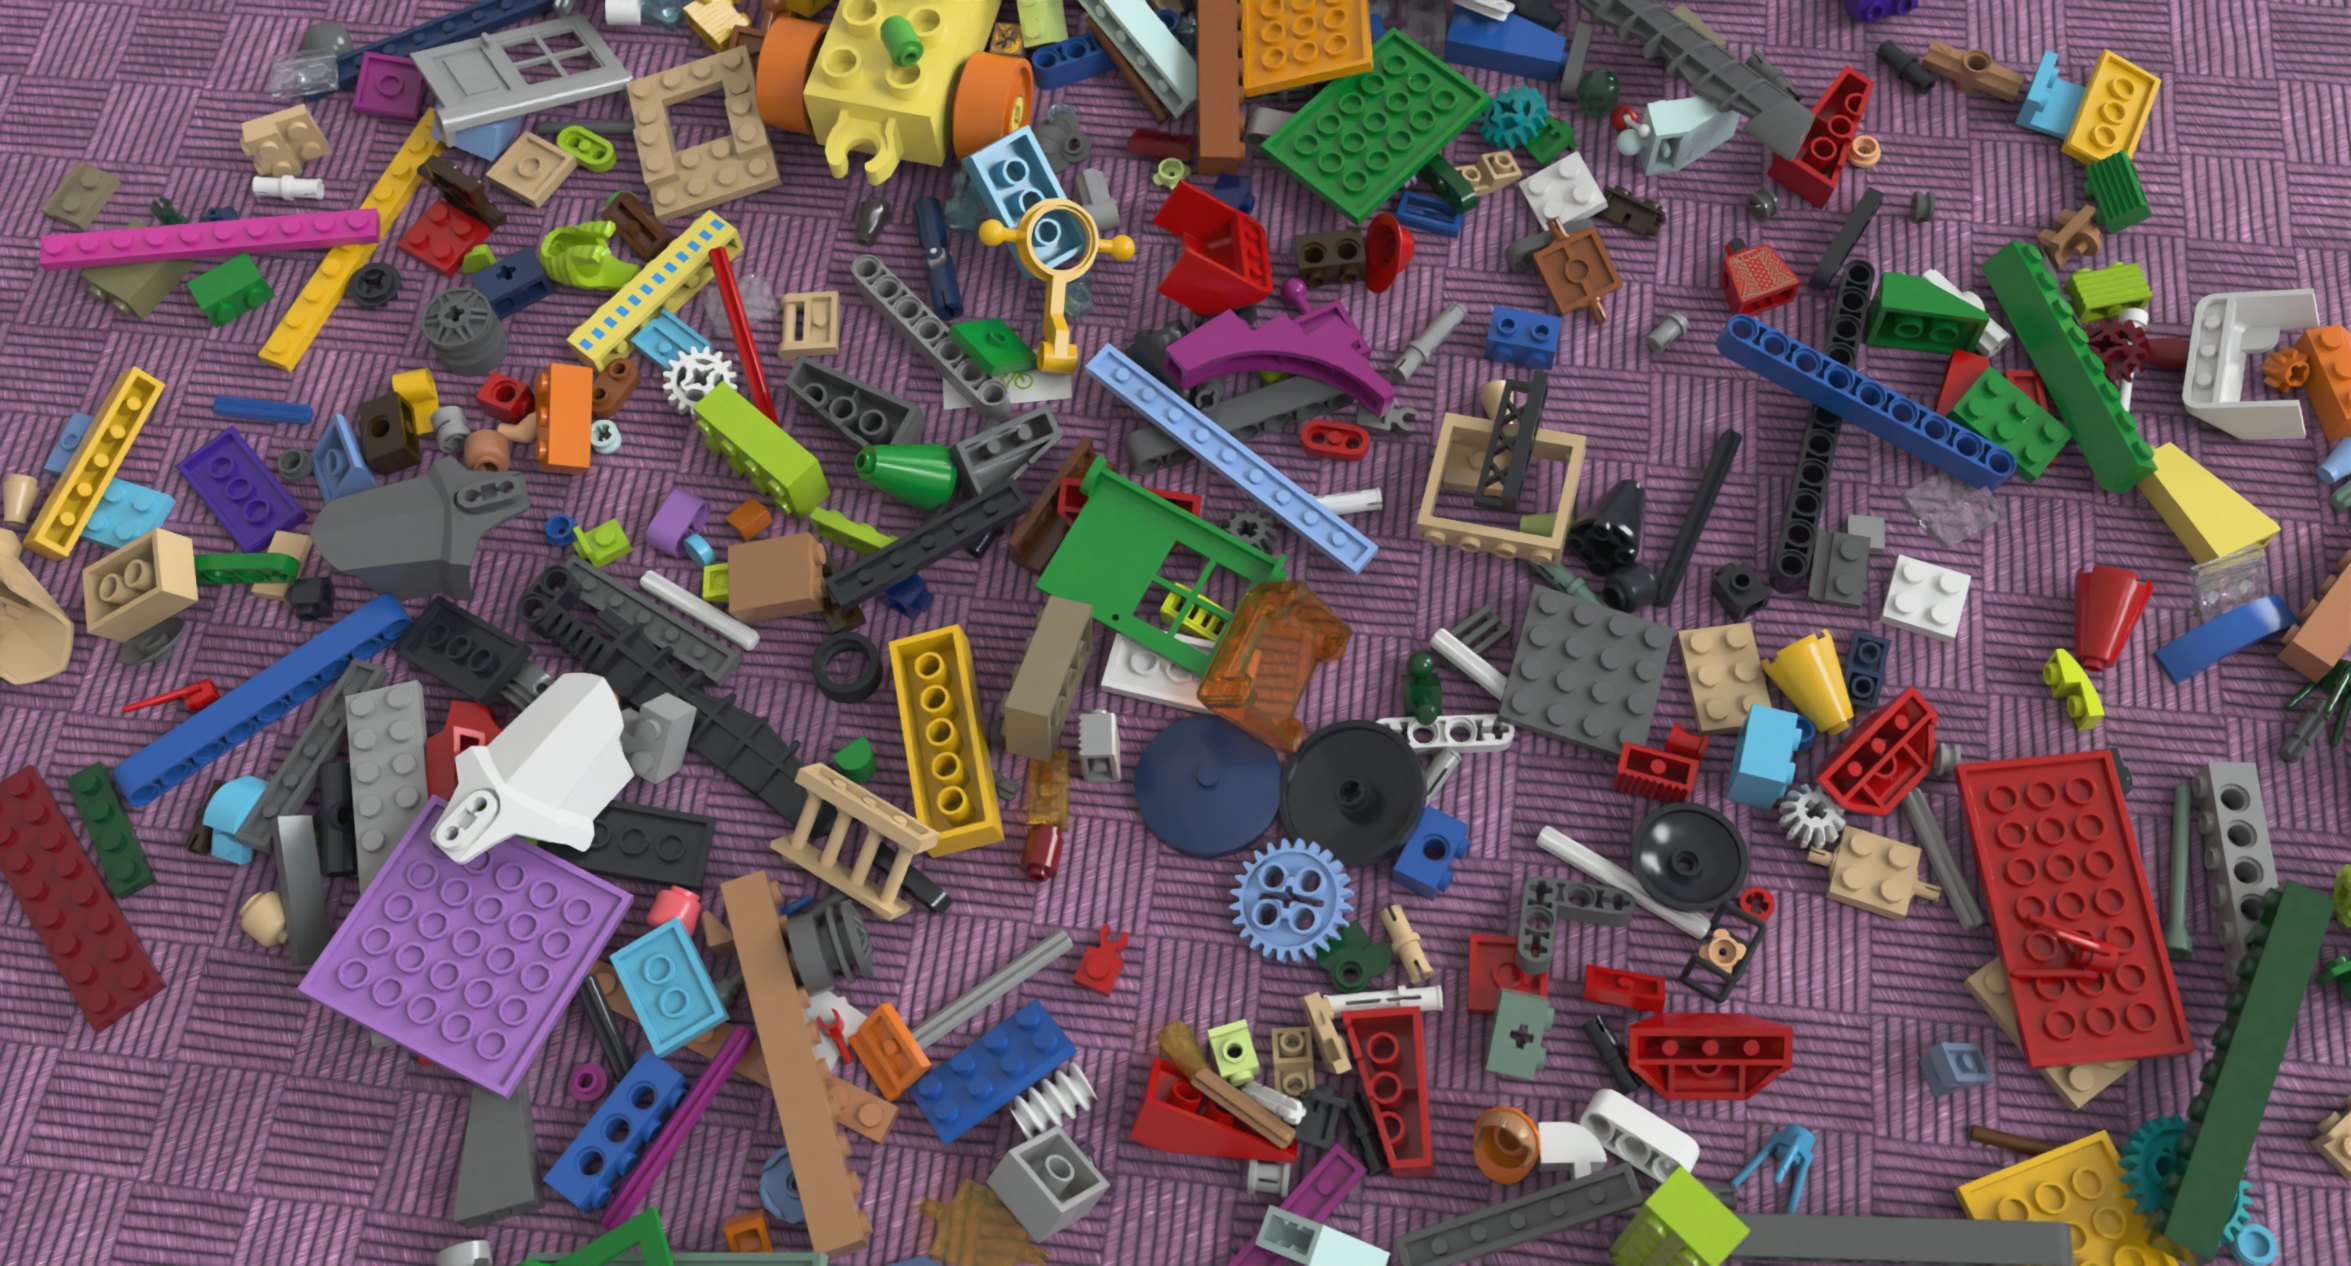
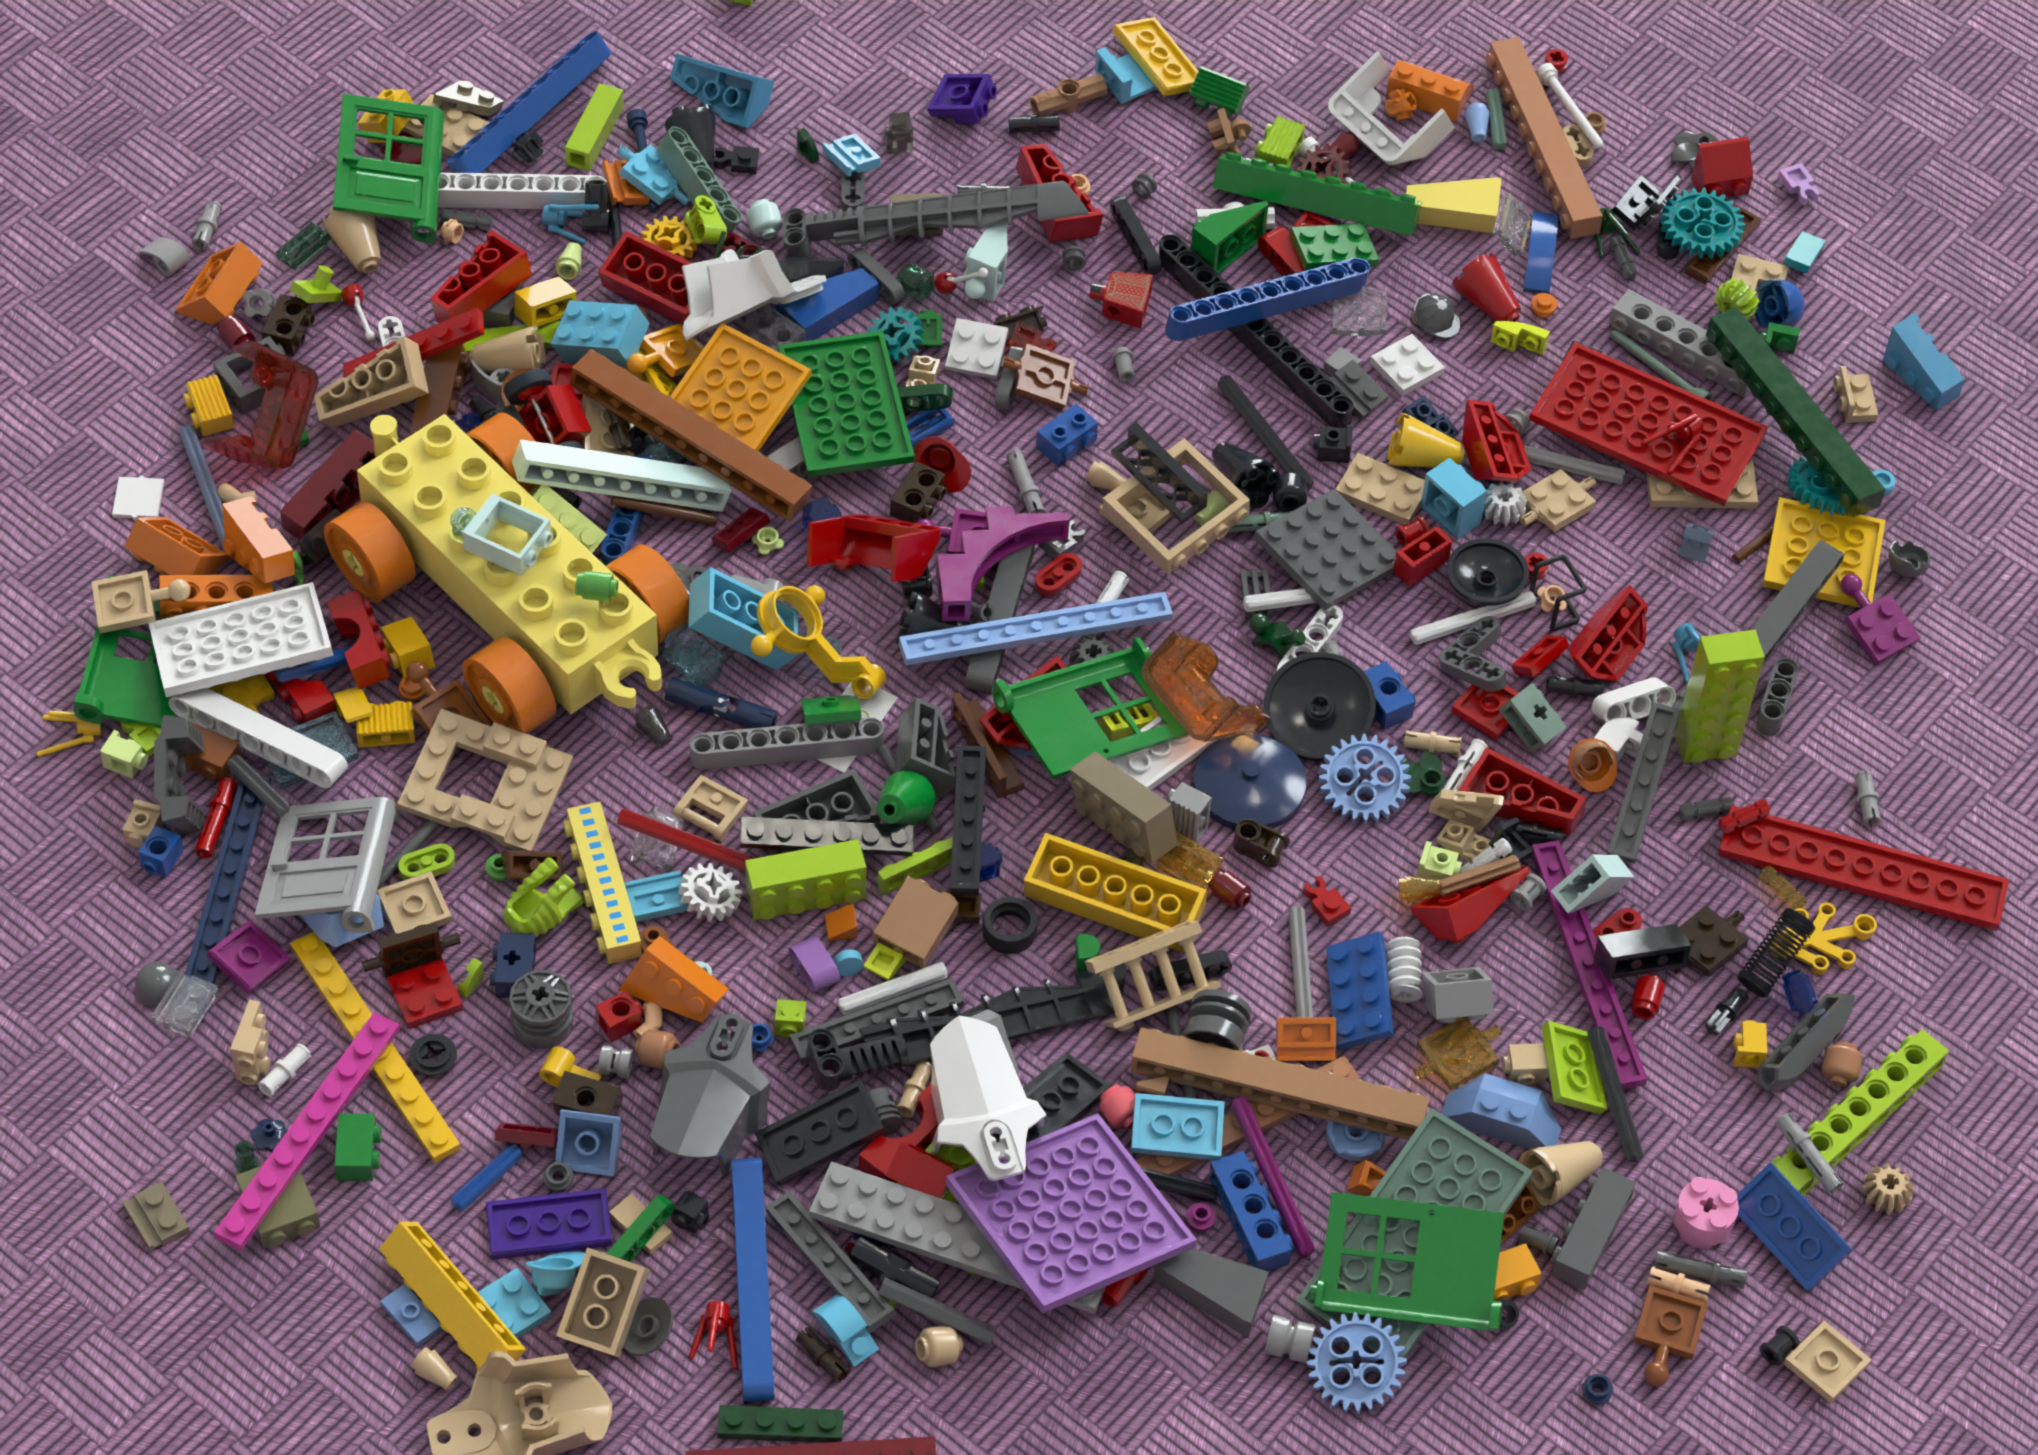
camera: 65 degrees left, 10 degrees down
none -> dark red plate [495,1122,558,1148]
none -> medium azure piece [525,1251,585,1296]
none -> plate [740,817,913,856]
none -> clear red plate [1007,321,1057,351]
none -> dark brown piece [1232,819,1290,868]
none -> dark grey piece [1411,293,1460,339]
none -> orange plate [1531,293,1558,318]

